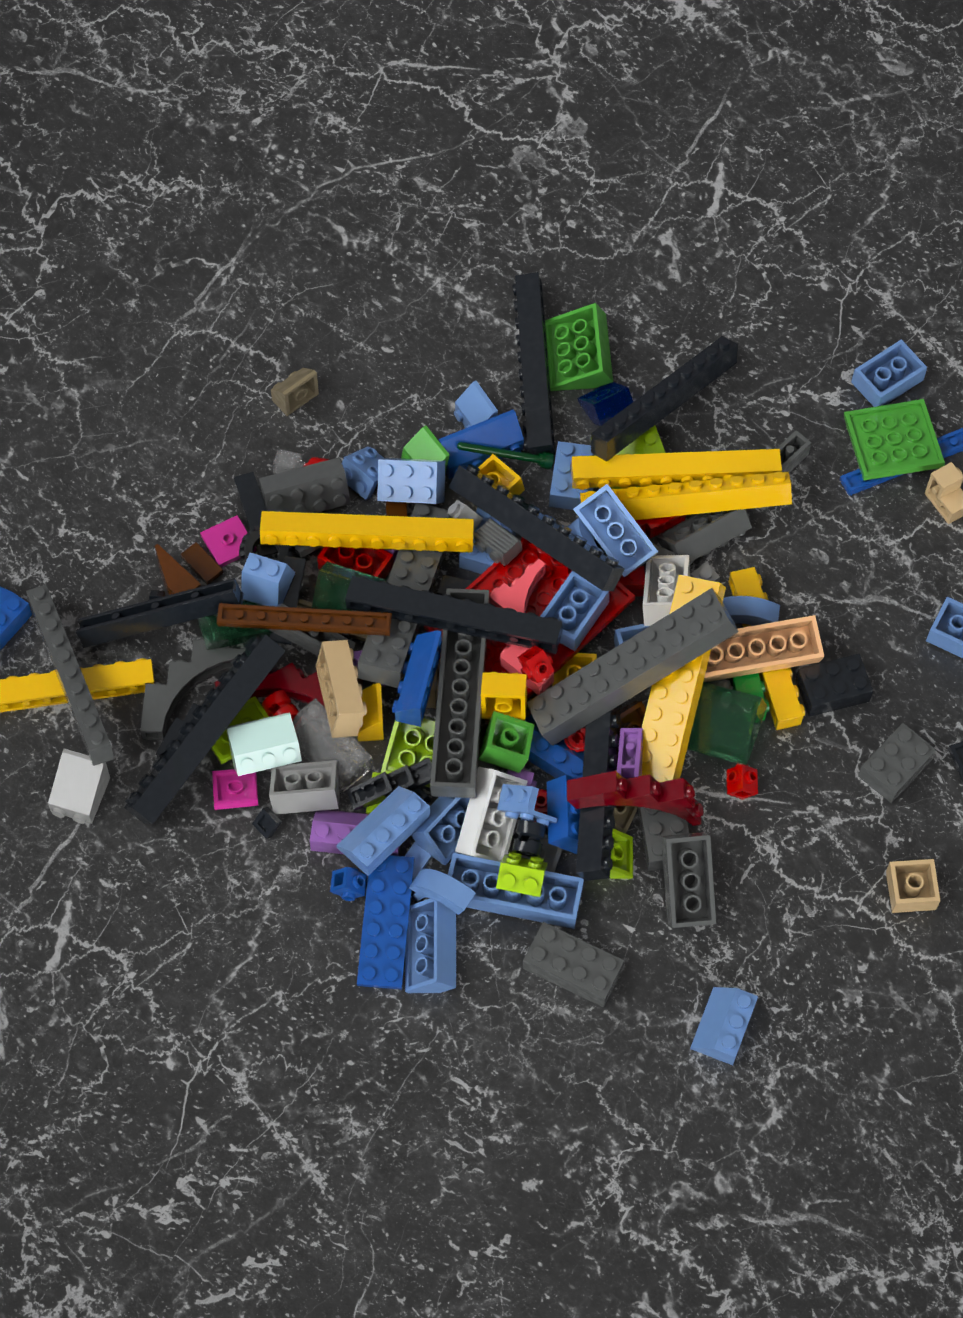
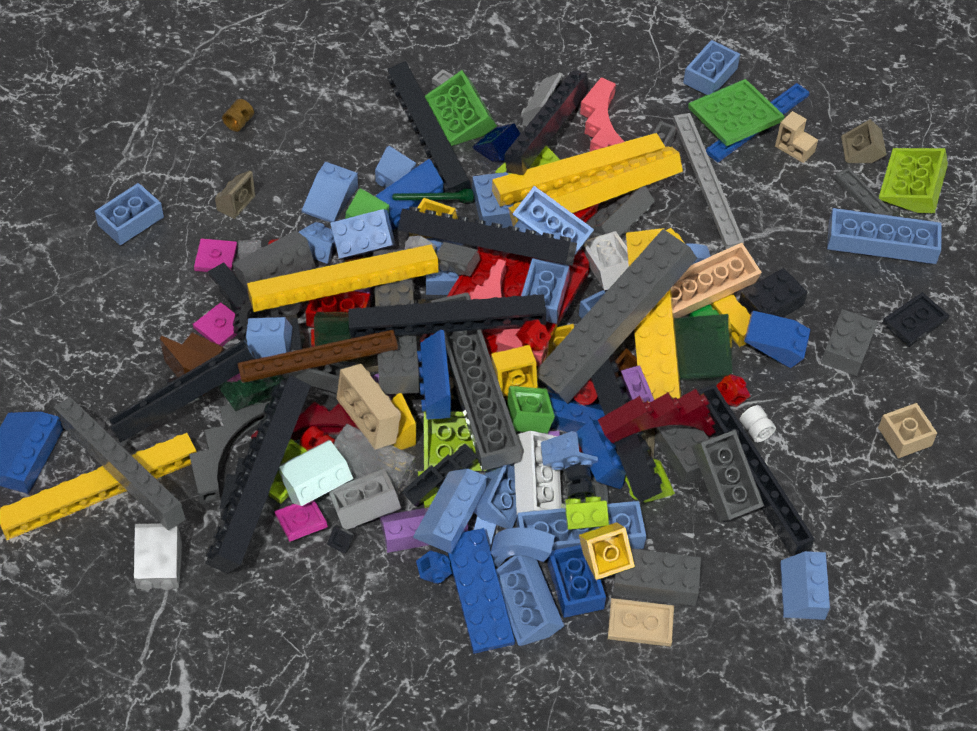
camera: 20 degrees left, 10 degrees down
none -> medium blue brick [95,183,164,245]
none -> dark pink plate [194,239,238,272]
none -> pearl gold wheel [222,99,254,132]
none -> medium blue slope [302,162,358,223]
none -> light grey plate [432,69,454,87]
none -> light grey slope [521,73,563,127]
none -> blue brick [547,545,606,618]
none -> yellow slope [579,522,635,580]
none -> coral arch [580,77,625,152]
none -> tan tile [608,598,674,647]
none -> light grey plate [673,113,744,249]
none -> black brick [698,384,815,556]
none -> white wheel [740,405,776,443]
none -> blue slope [744,311,810,368]

